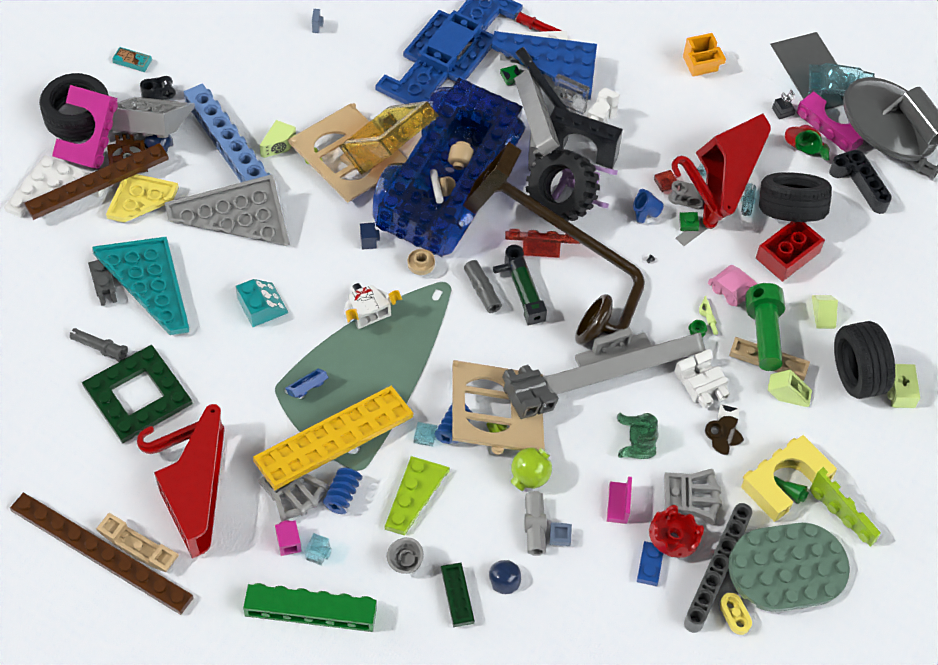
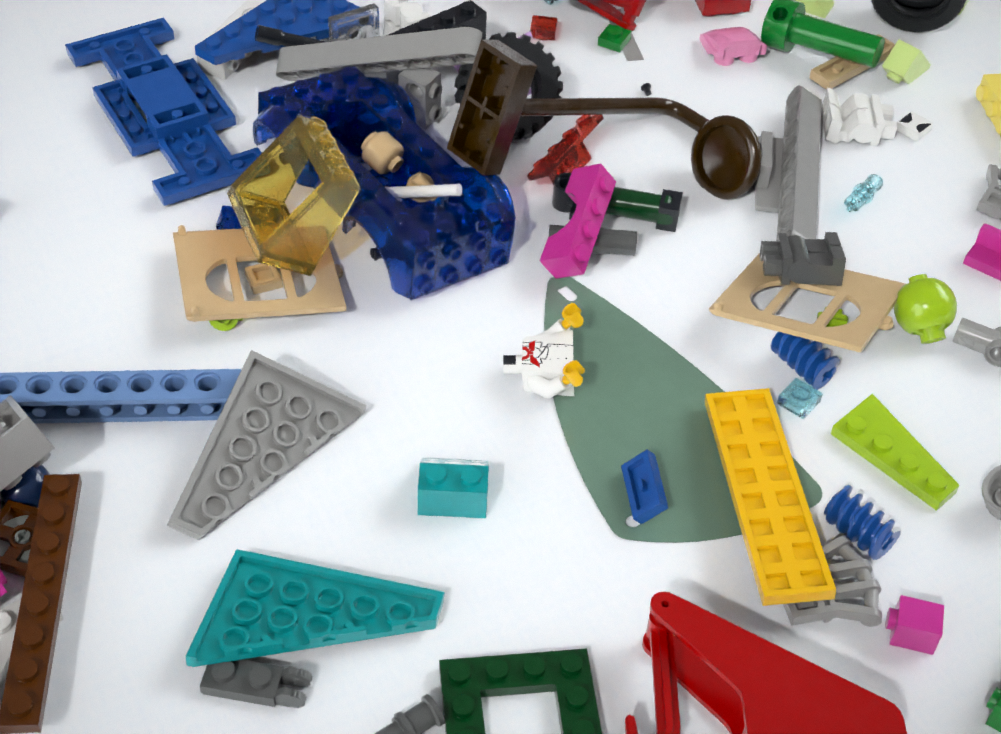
camera: 60 degrees left, 10 degrees down
light yellow plate [106,174,179,223] -> none
yellowish green slope [260,120,296,158] -> none
clear light blue plate [305,533,332,566] -> none
dark blue plate [360,222,380,250] -> none
tan plate [407,249,435,275] -> none
green tile [500,65,521,85] -> none
red axle [516,12,562,32] -> none
clear green hair [617,412,659,459] -> none
blue piece [633,189,664,223] -> none
light grey piece [668,180,704,209] -> none
green plate [688,320,707,337] -> none
yellowish green hand [699,296,718,335] -> none
dark brown plate [705,416,744,455] -> none
none -> dark pink arch [539,163,616,279]
none -> clear light blue axle [844,174,883,212]

